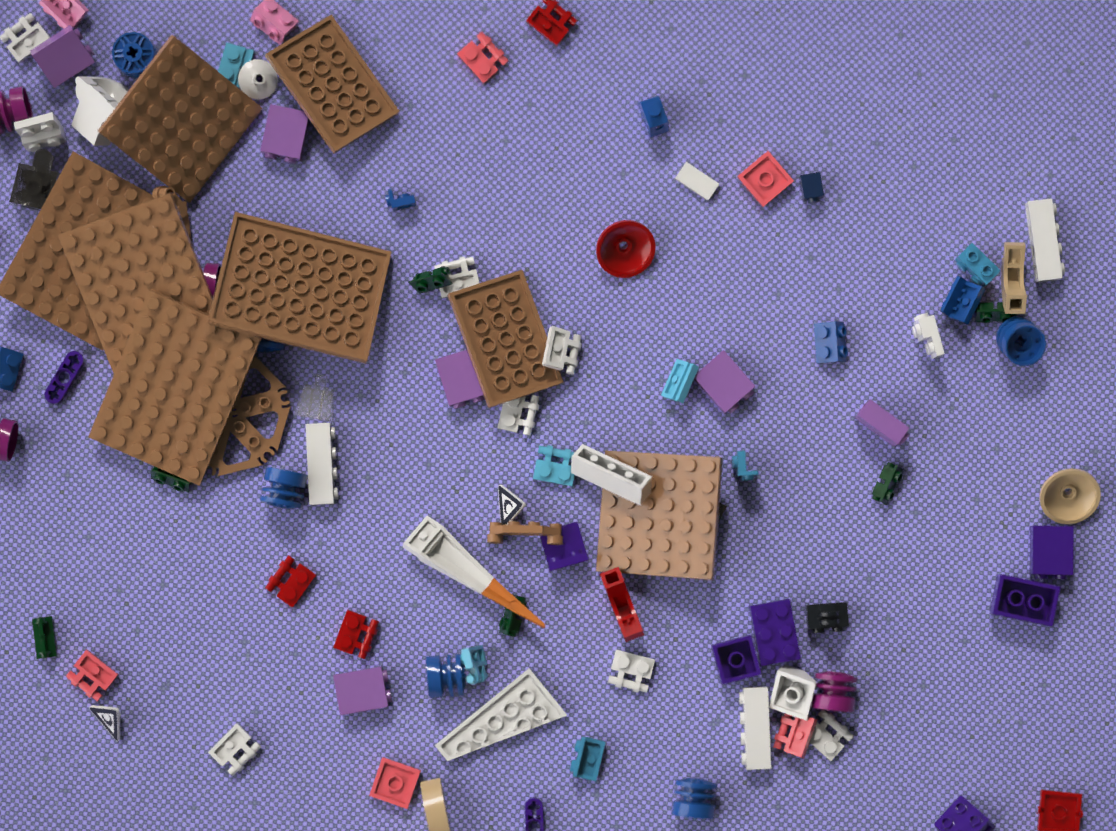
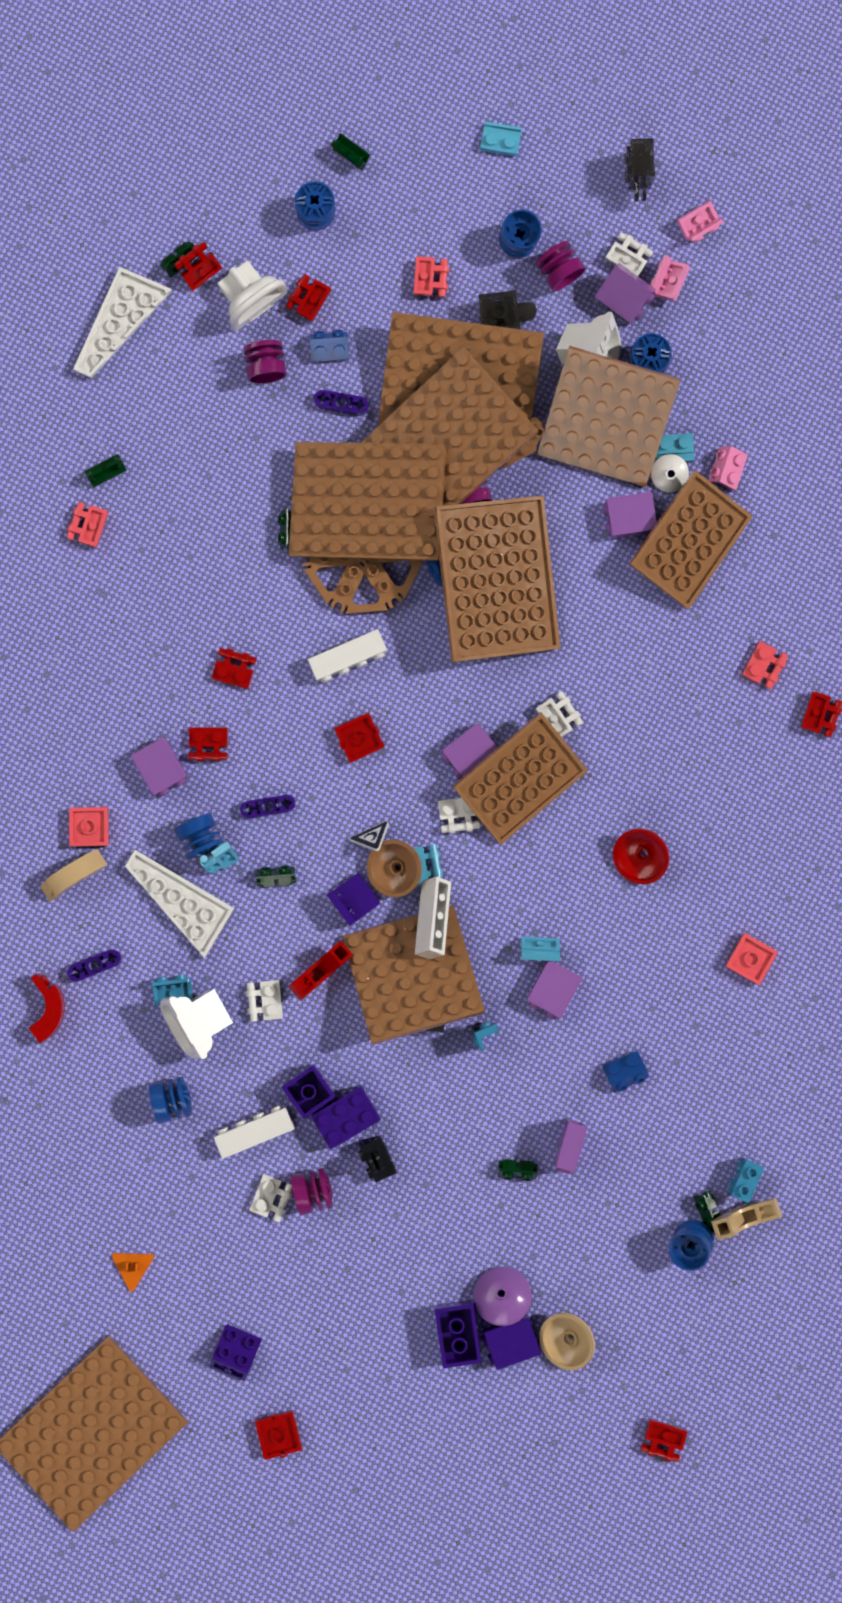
camera: 60 degrees right, 0 degrees up
white plate [14,112,66,152] -> none
piece [89,705,121,741] -> none
white plate [208,723,261,776] -> none
blue wheel [259,467,308,509] -> none
clear torso [294,374,334,423] -> none
blue bracket [385,188,417,211] -> none
white plate [403,516,545,628] -> none
dark green hinge [408,266,453,294] -> none
medium nougat plate [487,521,563,545] -> none
white plate [542,326,582,375] -> none
blue torso [638,95,669,138] -> none
white tile [675,162,719,201] -> none
white slope [769,664,817,720] -> none
coral plate [773,713,817,758] -> none
dark blue brick [799,172,824,204] -> none
white plate [912,313,945,359] -> none
blue bracket [940,276,986,325] -> none
white brick [1025,198,1065,283] -> none
none -> white piece [160,989,233,1059]
none -> dark purple beam [240,795,296,819]
none -> red plate [334,713,385,764]
none -> medium nougat dish [367,839,422,897]
none -> medium lavender dish [473,1267,532,1326]

